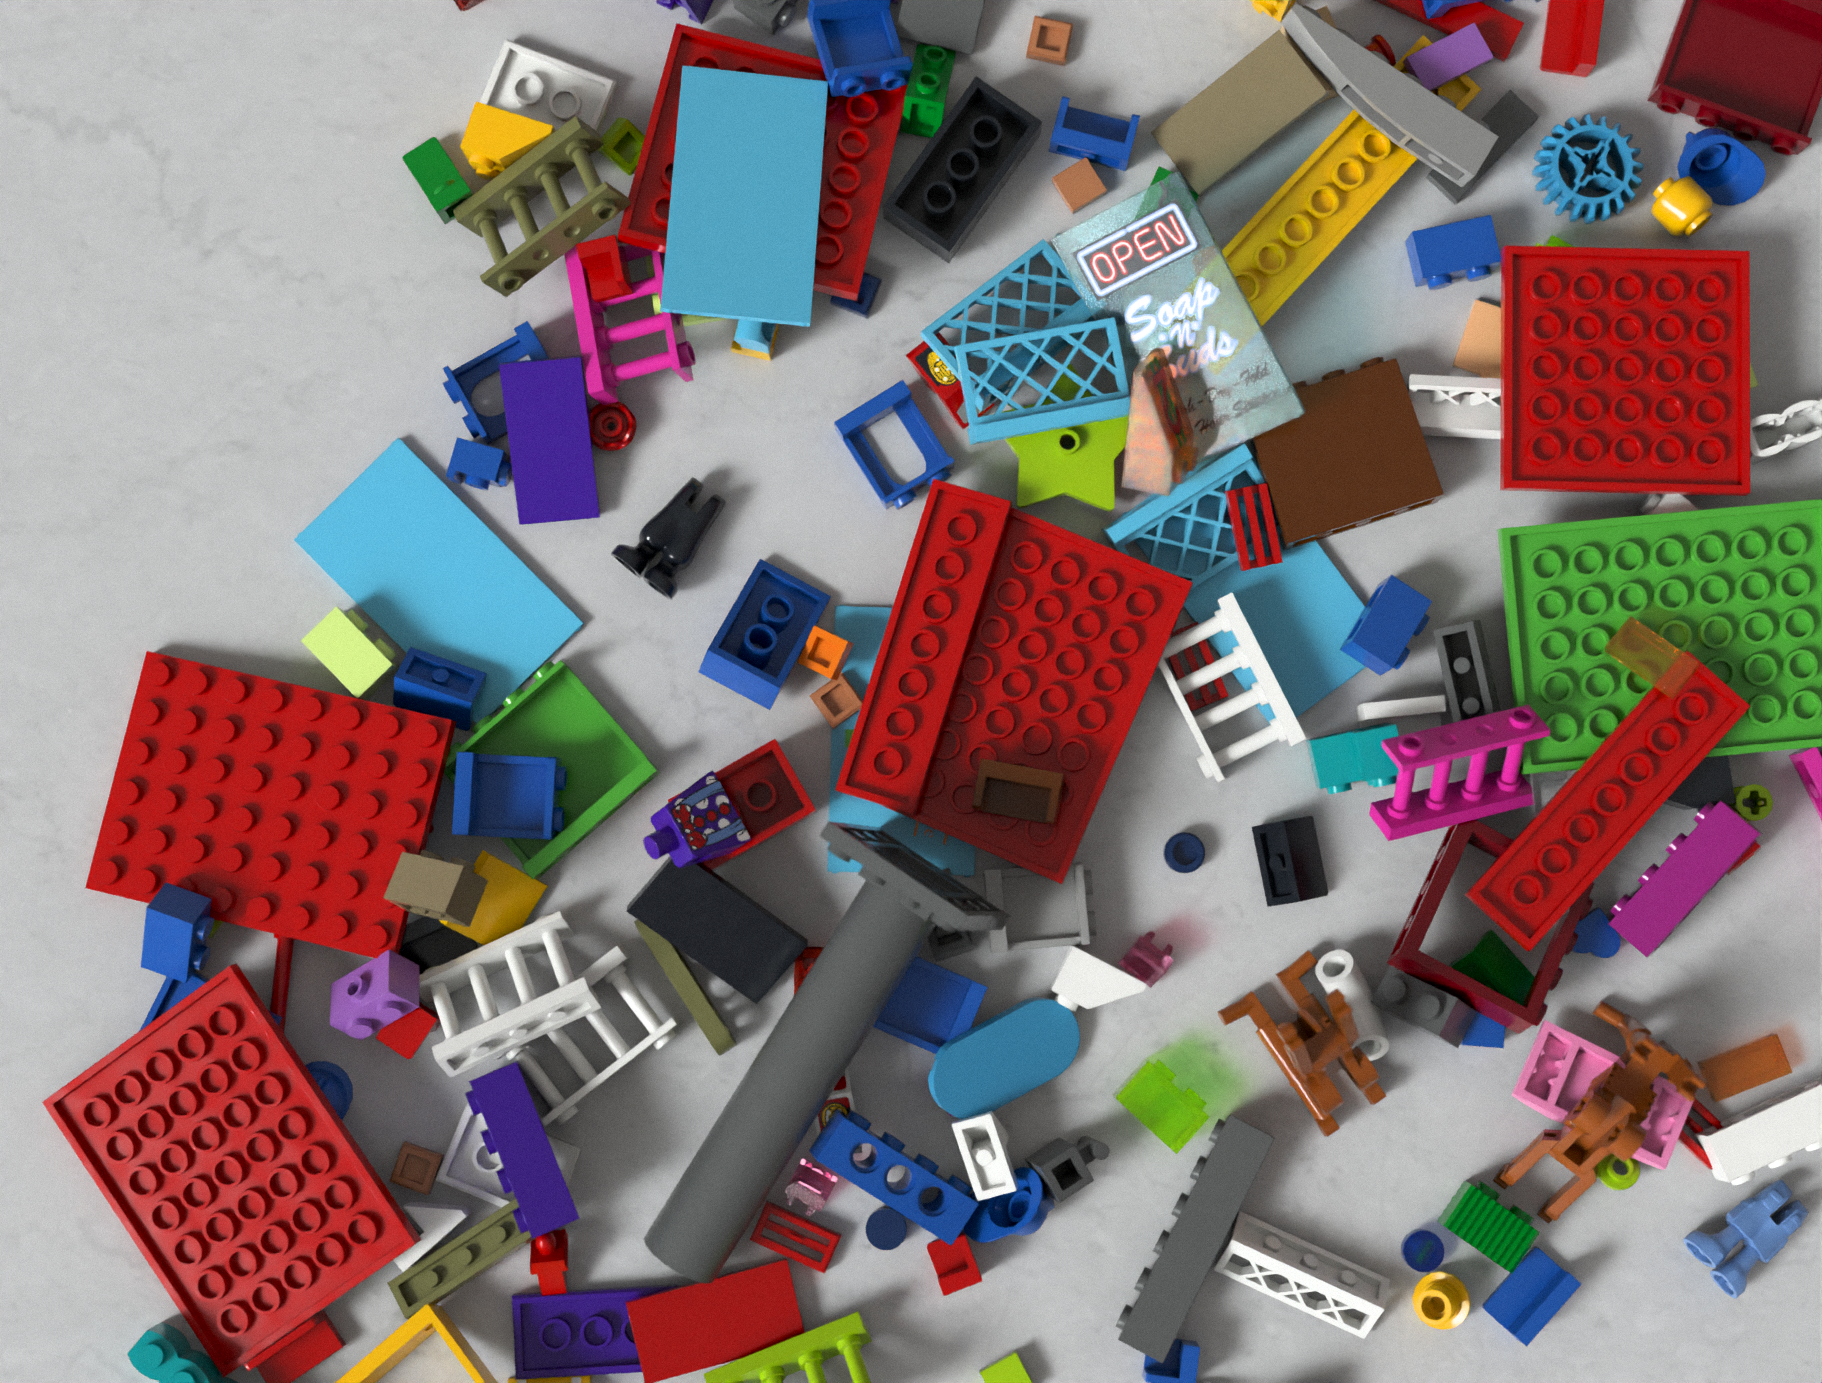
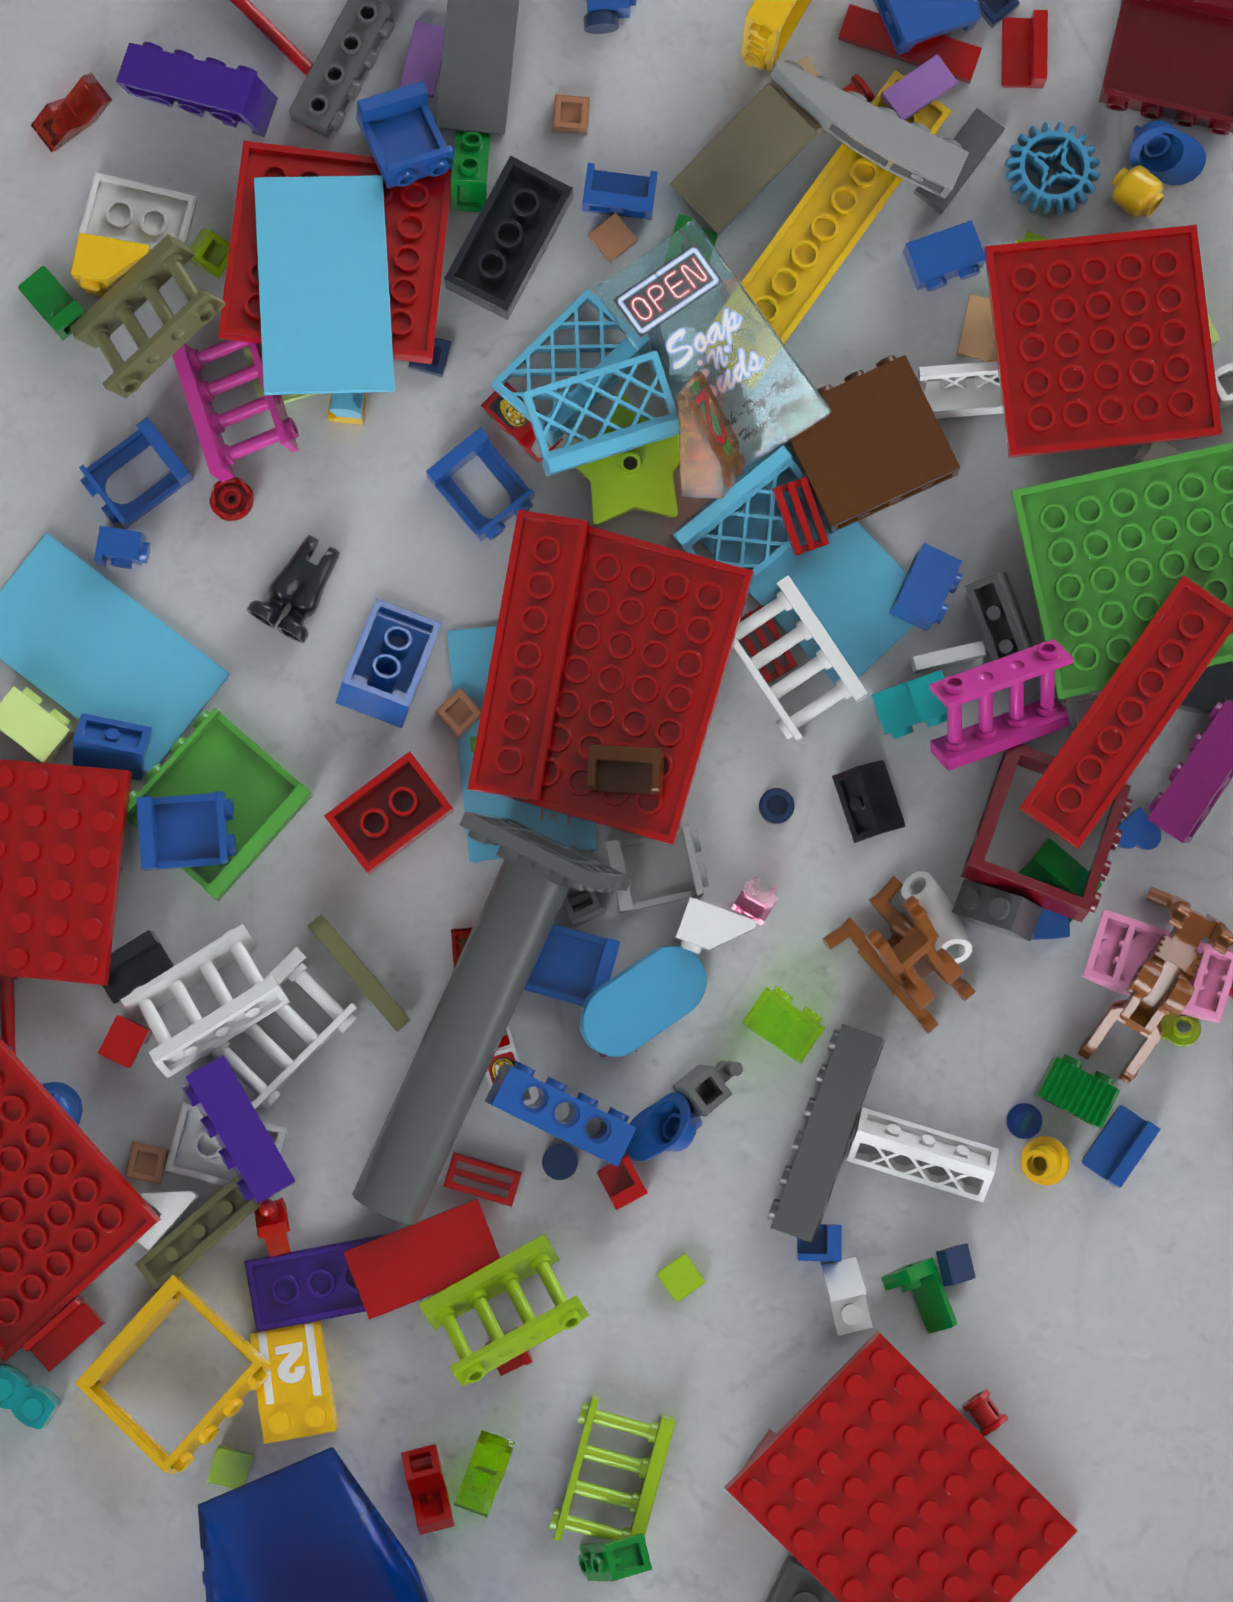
camera: 15 degrees left, 0 degrees up
medium lavender brick [330,950,419,1041] -> none
dark tan brick [383,850,488,927] -> none
yellow tile [439,850,547,945] -> none
dark purple tile [499,355,601,525] -> none
red panel [576,234,634,303] -> none
black tile [627,856,808,1004] -> none
torso [643,770,752,868] -> none
clear pink tile [784,1158,838,1216] -> none
orange tile [797,625,854,680] -> none
white slope [951,1111,1018,1201] -> none
clear orange tile [1605,616,1699,699] -> none

